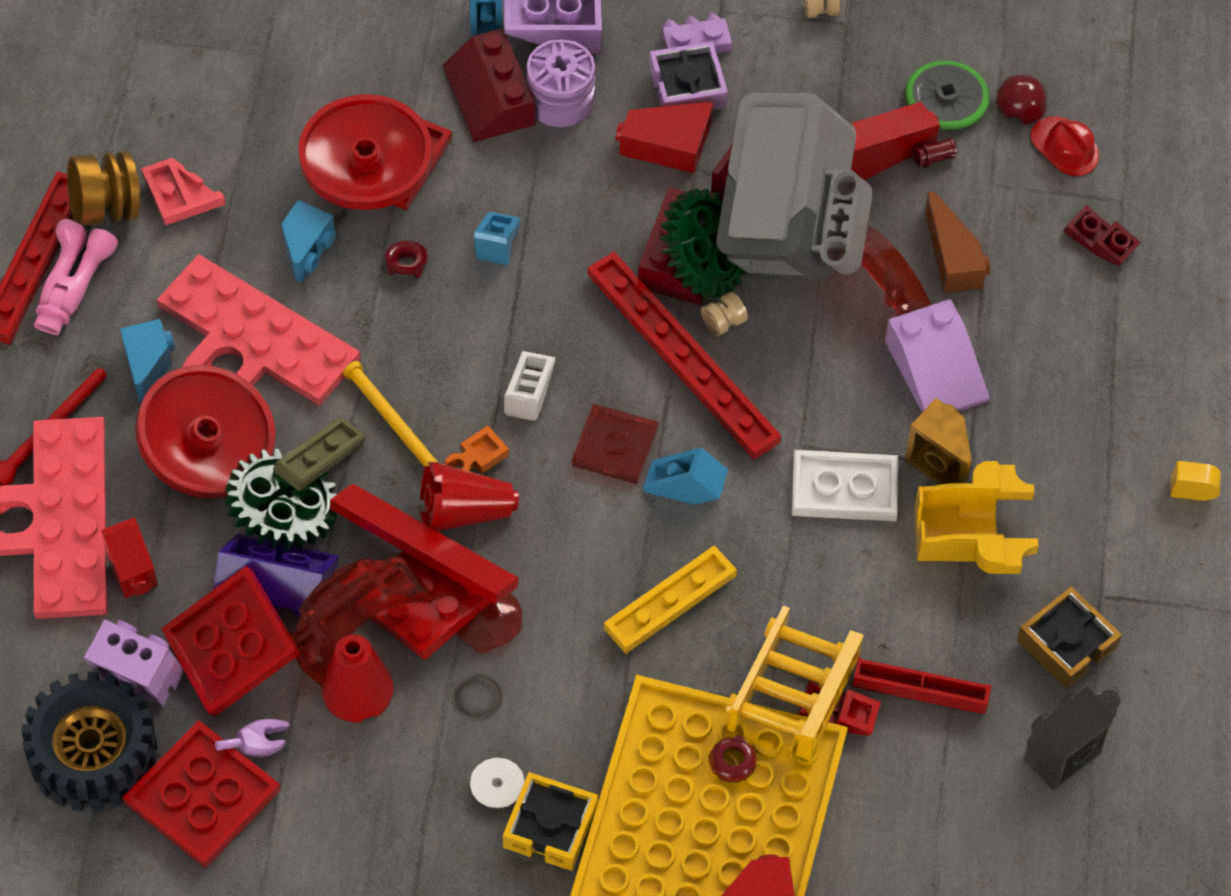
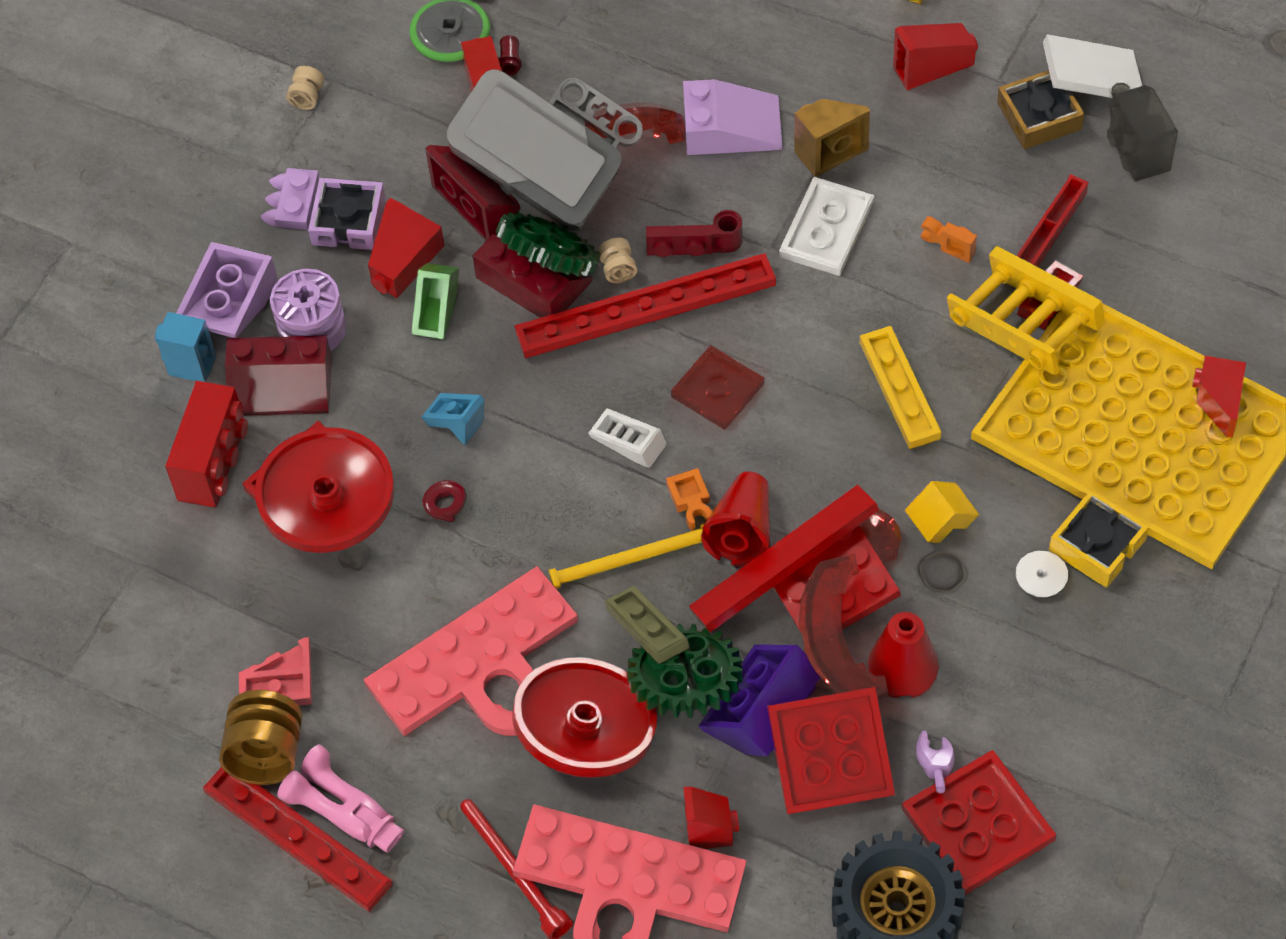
camera: 65 degrees left, 0 degrees up
lavender piece [84,619,185,707] -> none
dark azure slope [120,319,175,402] -> none
dark azure slope [281,200,336,283] -> none
dark azure slope [643,447,728,505] -> none
dark red piece [708,734,757,783] -> none
yellow piece [914,461,1039,574] -> none
dark orange slope [924,191,990,293] -> none
none -> red brick [165,380,248,508]
none -> bright green slope [411,263,459,339]
none -> dark red plate [646,210,743,257]
none -> red slope [893,23,978,90]
none -> yellow piece [905,481,980,543]
none -> orange plate [920,216,977,263]
none -> white tile [1043,34,1144,103]

